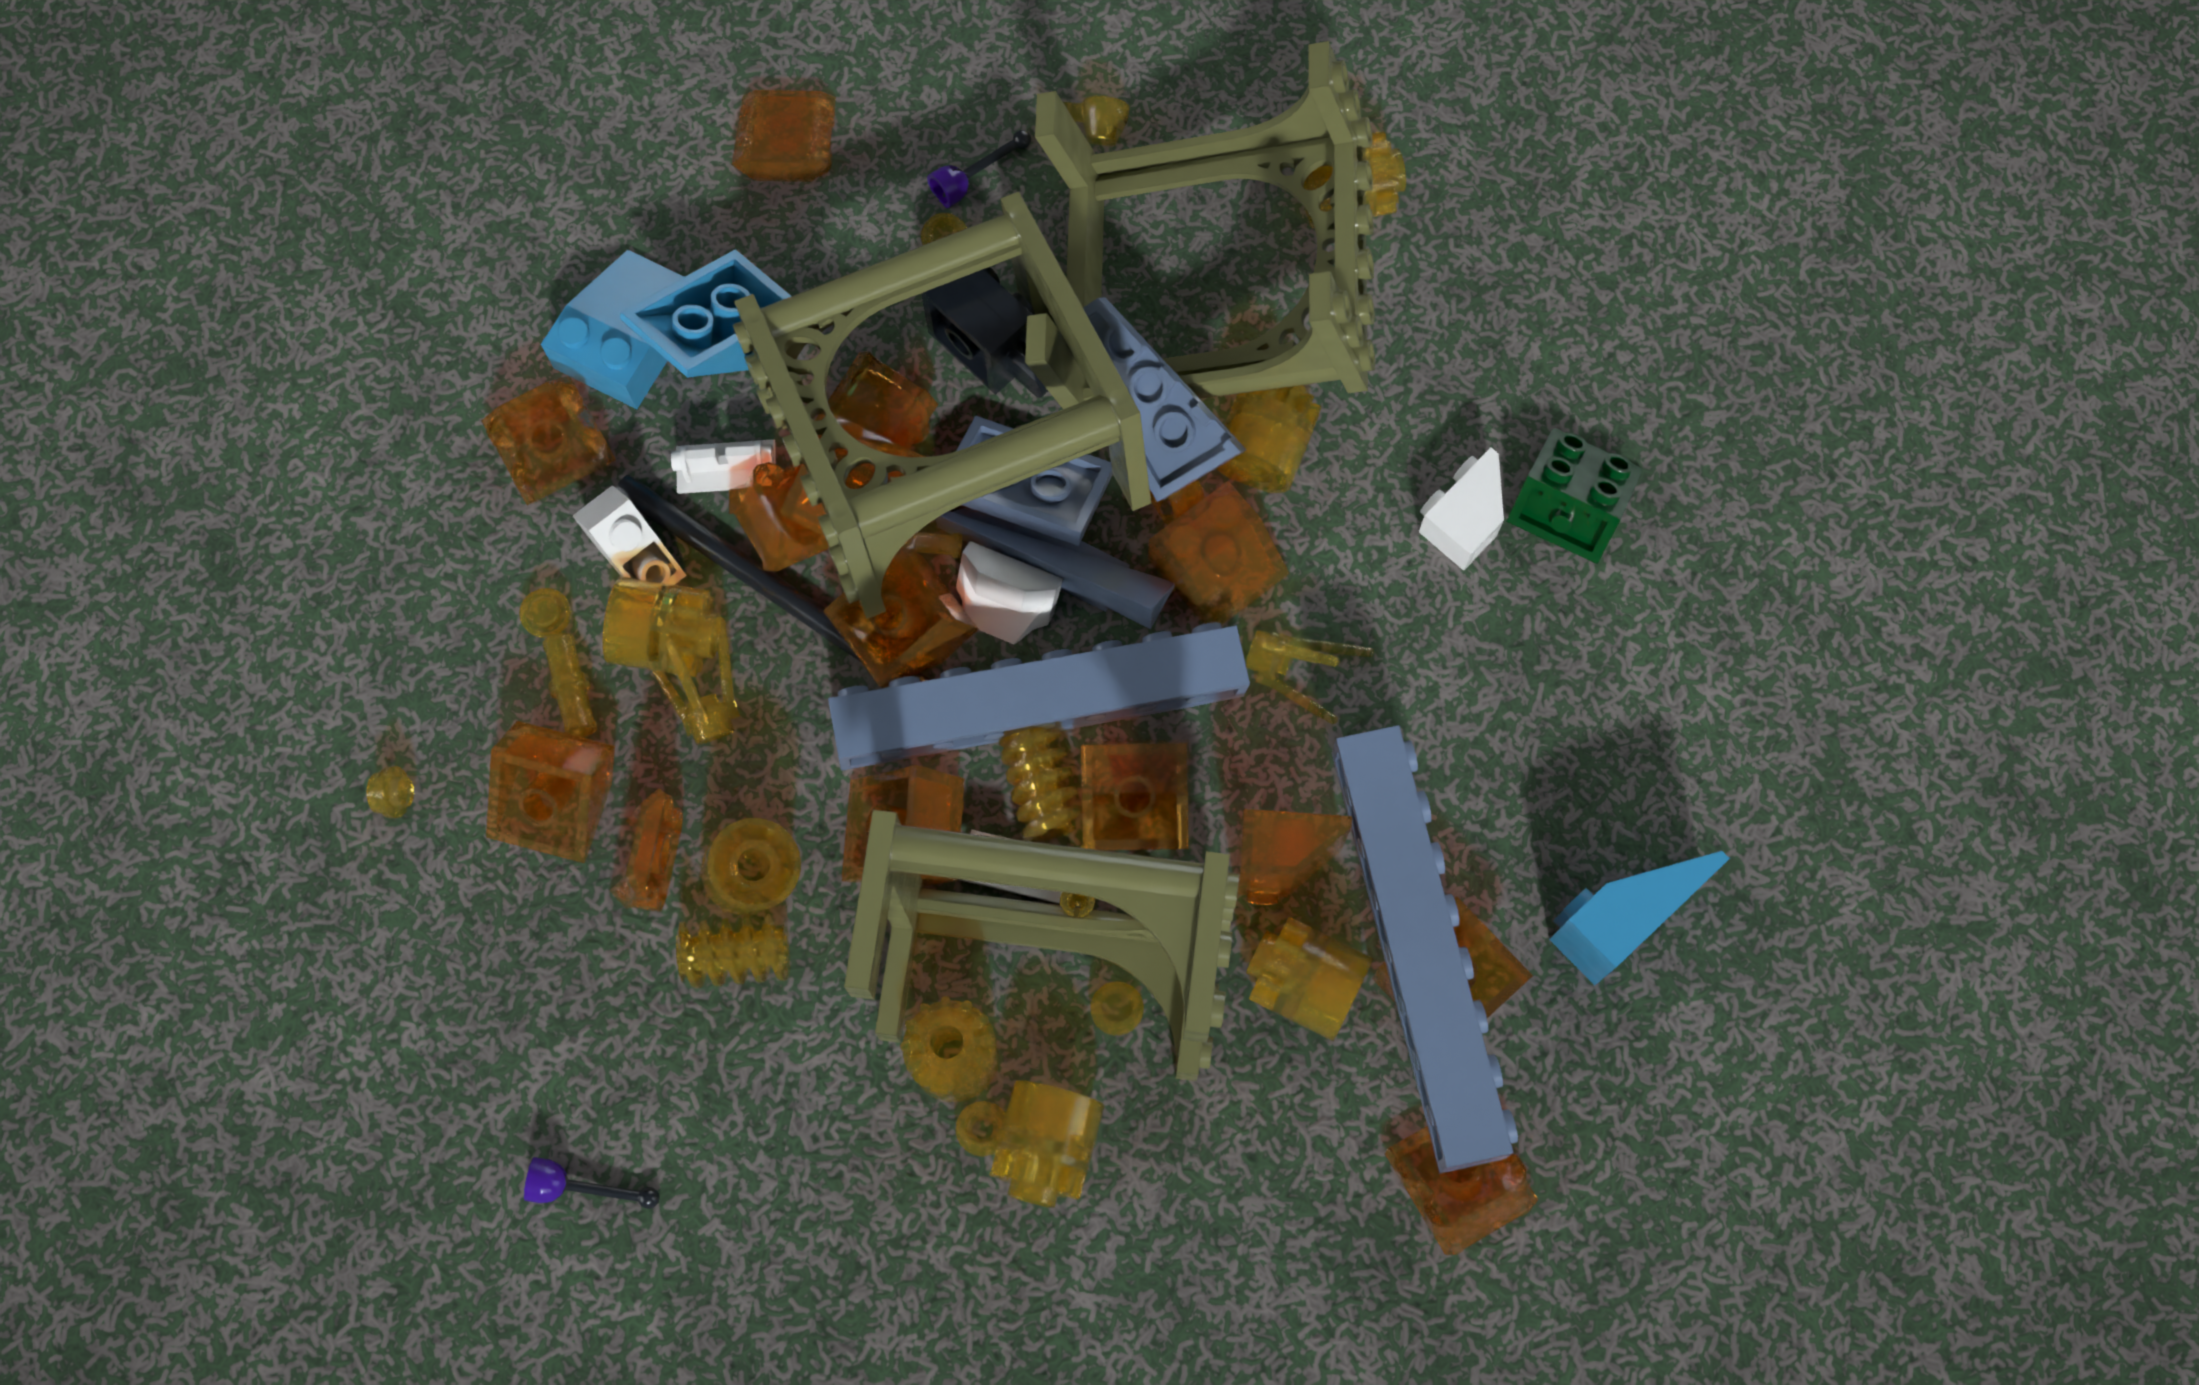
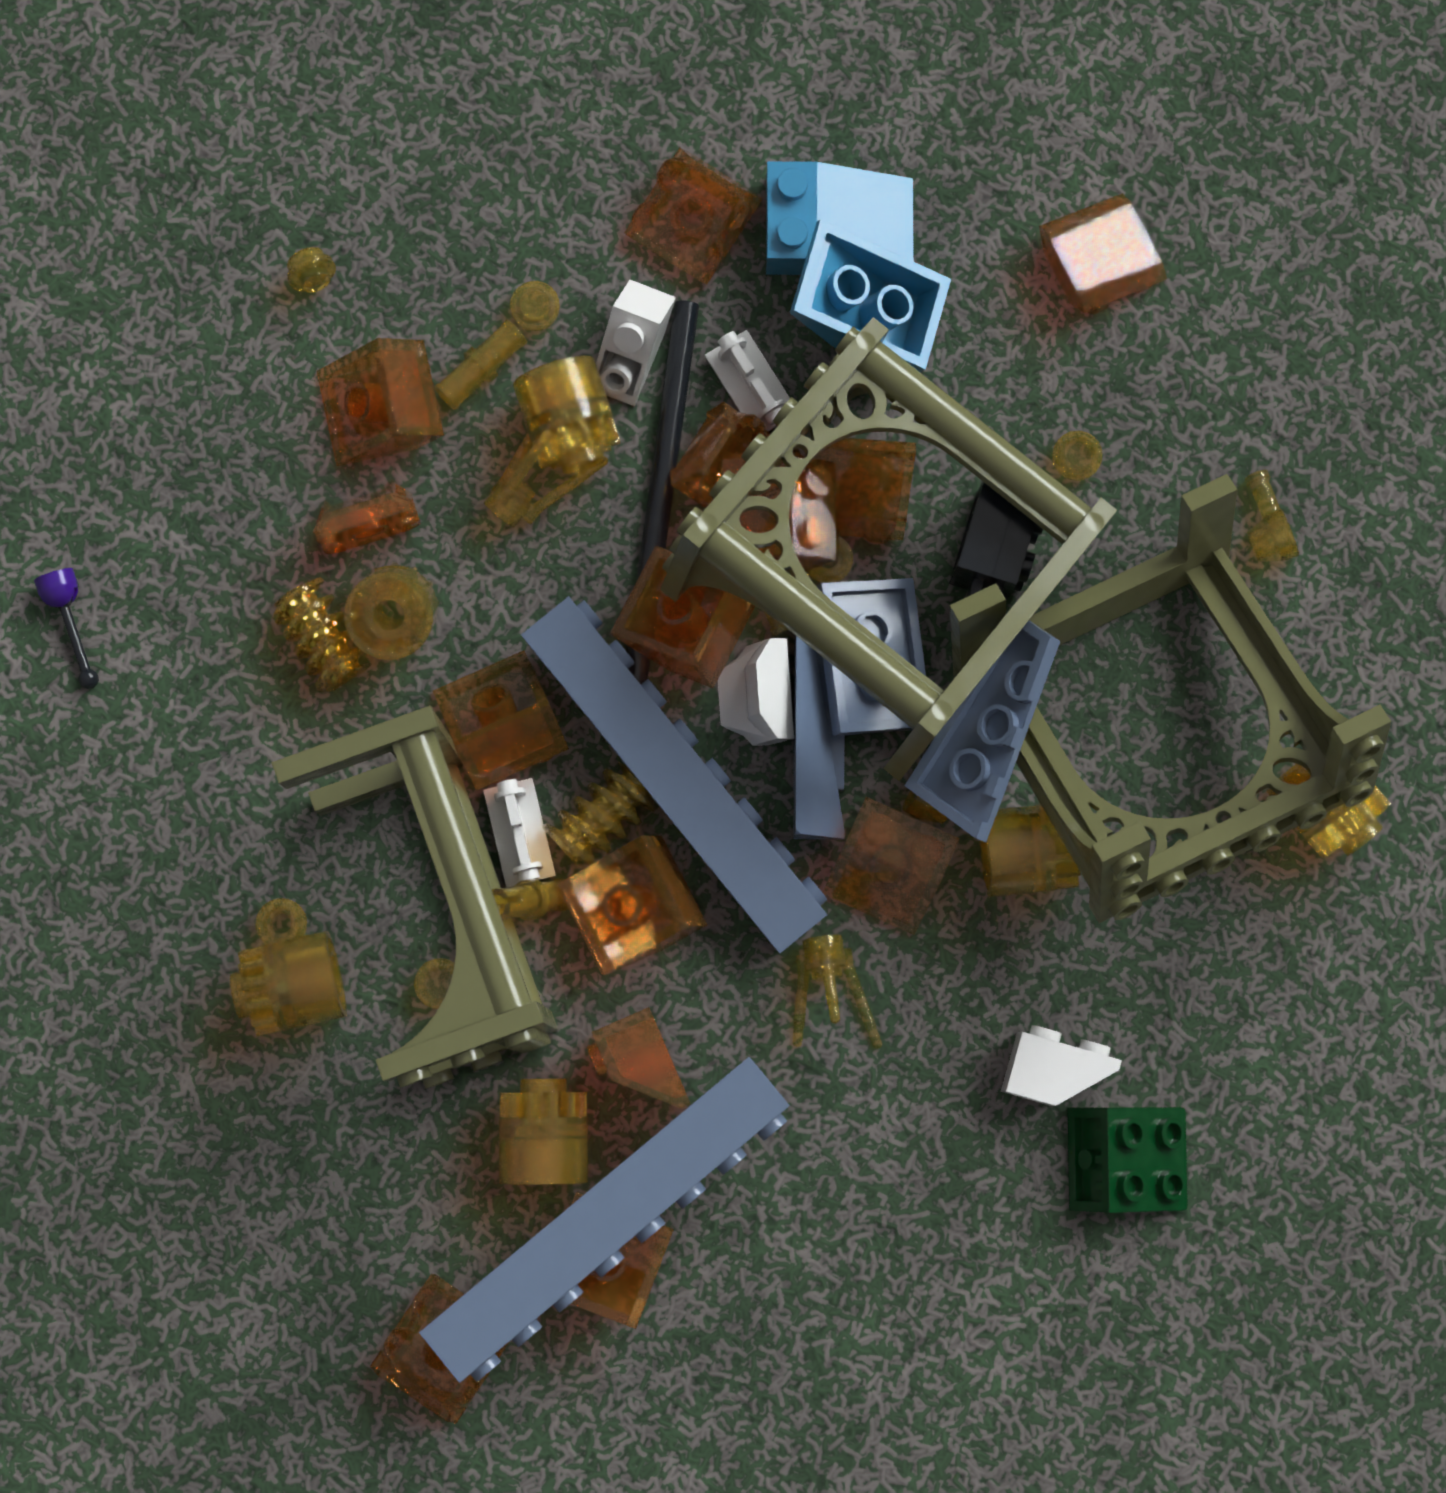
camera: 55 degrees right, 10 degrees up
clear yellow gear [900,996,999,1102] -> none
hinge [927,130,1031,208] -> none
dark azure slope [1549,851,1730,986] -> none

